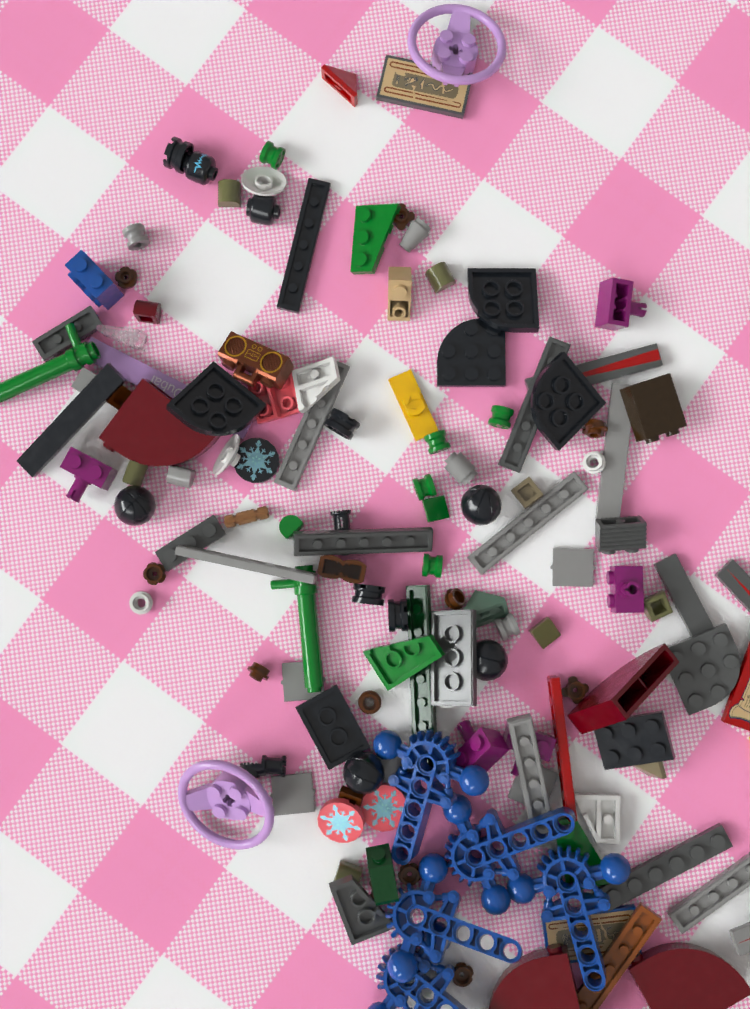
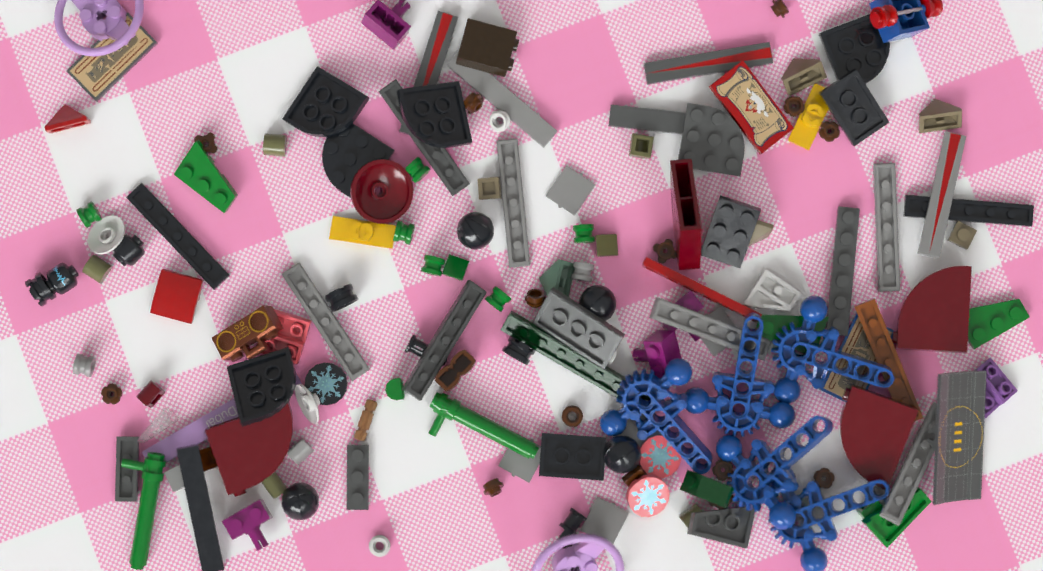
camera: 55 degrees left, 0 degrees up
blue brick [65,249,124,310] -> none
reddish brown plate [143,562,166,585] -> none
light grey tile [175,545,318,584] -> none
white wing [292,357,340,413] -> none
black wheel [352,584,385,606] -> none
green wing [363,634,445,691] -> none
tan slope [387,267,412,321] -> none
light grey cone [399,217,431,253] -> none
light grey brick [444,452,478,486] -> none
dark grey brick [595,515,647,555] -> none
magenta brick [606,566,644,613] -> none
none -> red slope [150,269,204,324]
none -> dark red dish [350,159,413,224]
none -> green wheel [573,224,595,244]

